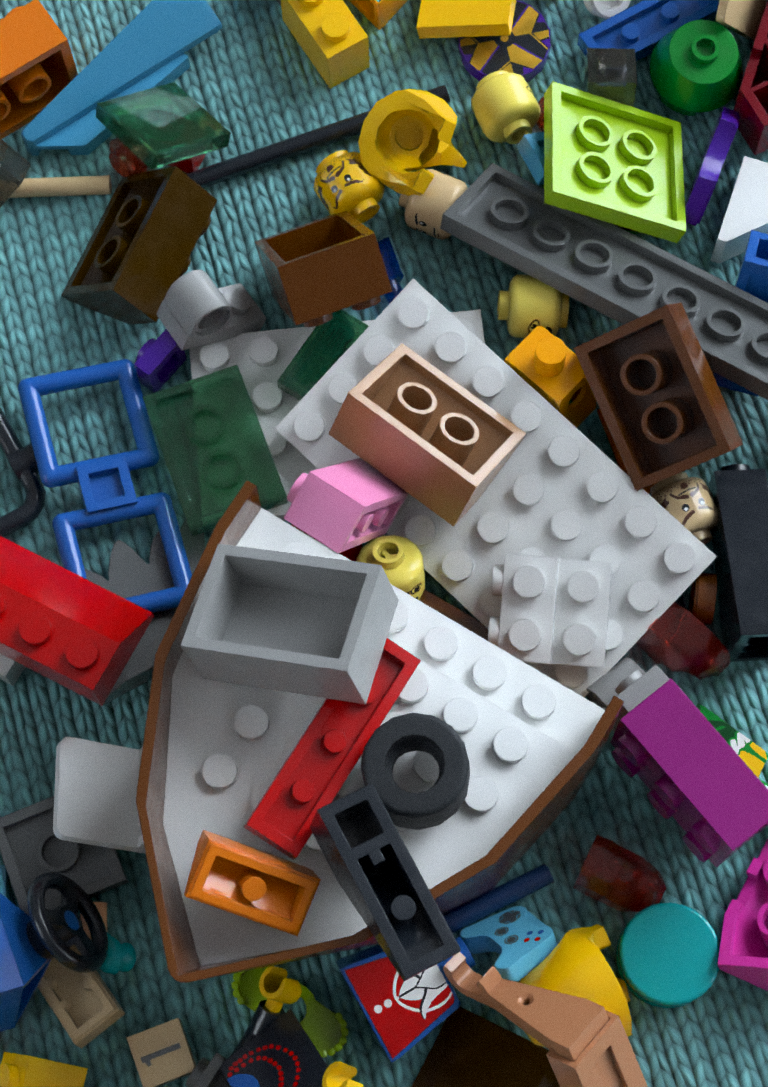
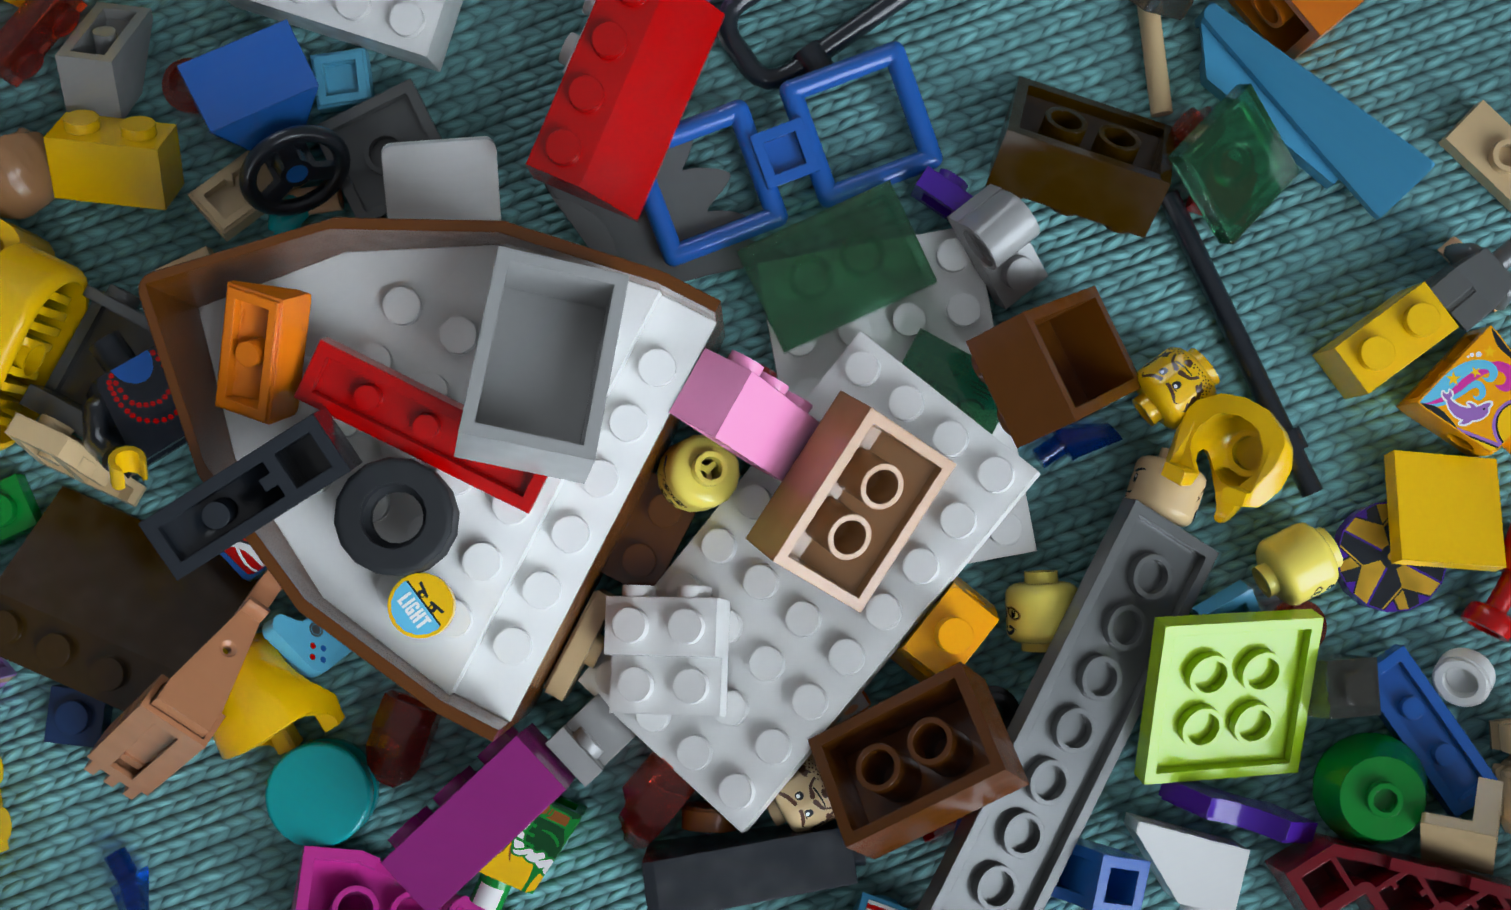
camera: 80 degrees right, 15 degrees up
none -> tile [387,573,456,638]

